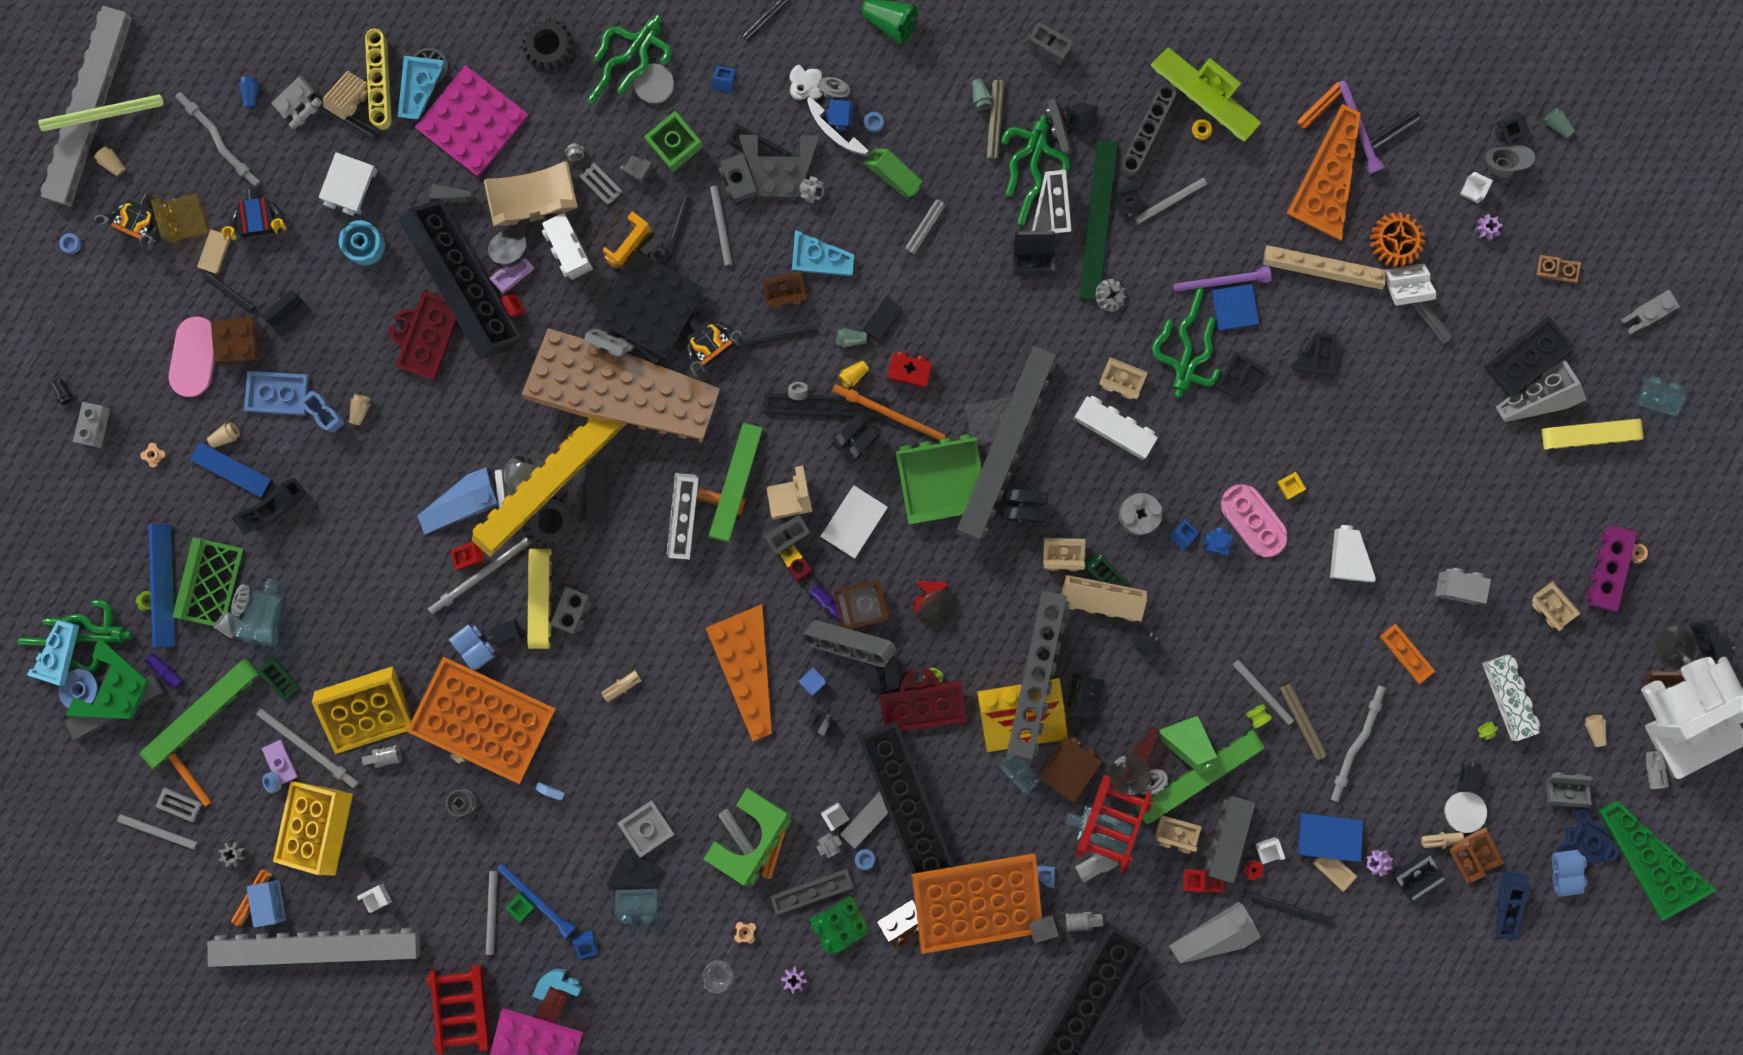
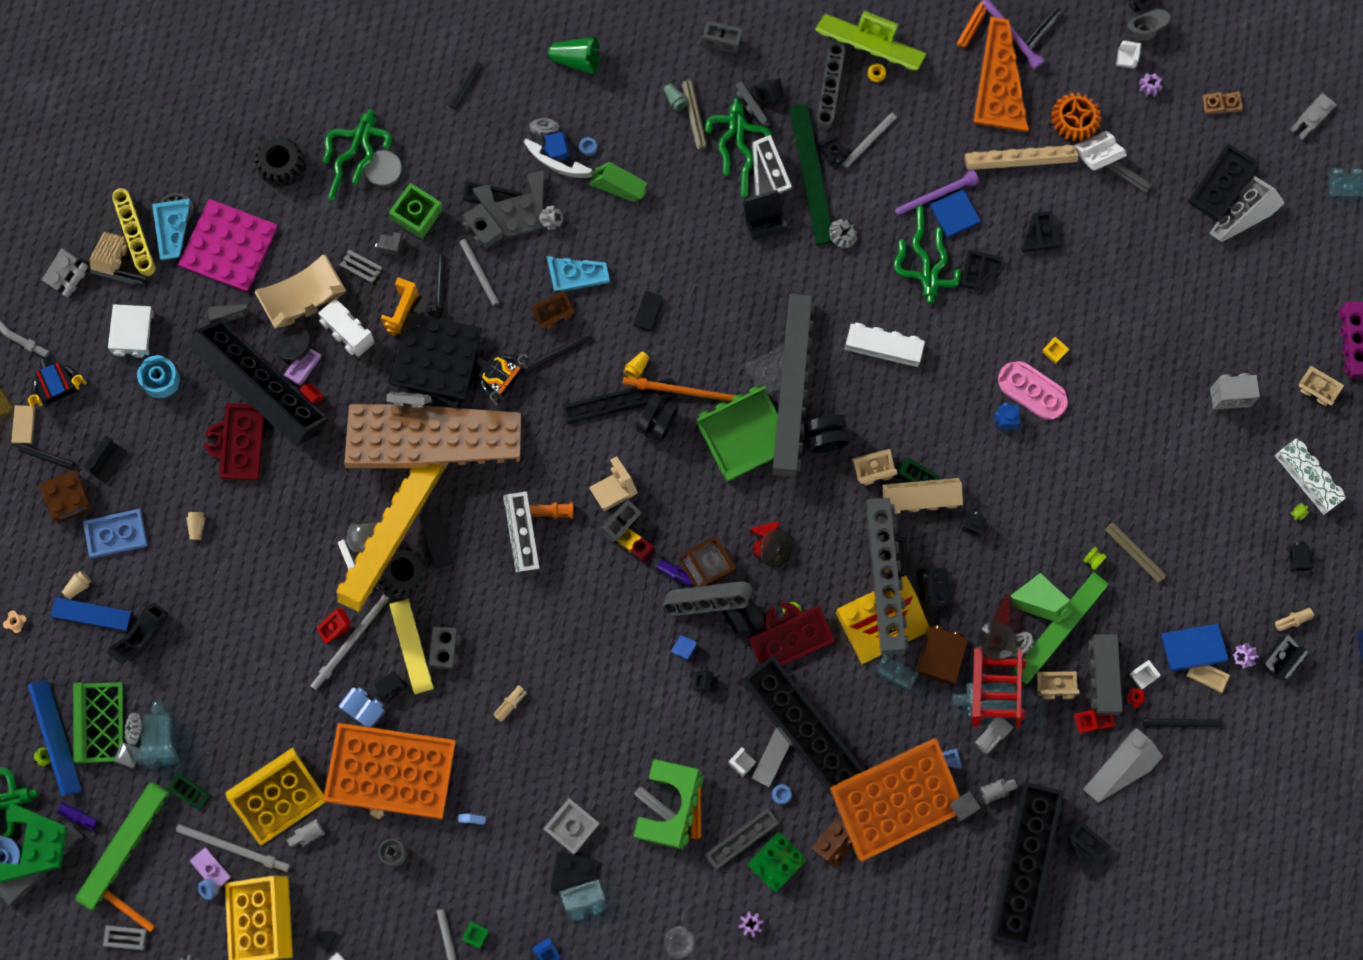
camera: 20 degrees left, 10 degrees down
bright pink tile [169,317,214,397] -> none
blue cone [238,77,259,107] -> none
medium blue brick [301,391,344,433] -> none
medium blue wedge [418,467,498,535] -> none
blue piece [498,864,577,939] -> none
light grey plate [565,143,585,161] -> none
orange wing [706,604,772,741] -> none
bright green tile [709,423,763,543] -> none
blue slope [712,66,736,93] -> none
light nougat plate [735,922,756,944] -> none
light grey tile [788,382,808,400] -> none
white plate [790,65,824,100] -> none
light grey gear [816,832,842,858] -> none
white tile [820,485,888,559] -> none
sand green cone [836,328,867,348] -> none
red brick [887,351,932,389] -> none
light grey axle [906,199,945,254] -> none
tan bracket [1099,357,1147,399] -> none
light grey brick [1118,493,1162,536] -> none
blue slope [1168,519,1199,550] -> none
light grey bar [1232,660,1294,725] -> none
white slope [1330,525,1375,583] -> none
light grey bar [1331,685,1386,802] -> none
orange tile [1379,624,1436,684] -> none
white tile [1444,791,1487,833] -> none
dark orange slope [1449,827,1504,884] -> none
light yellow beam [1541,419,1644,450] -> none

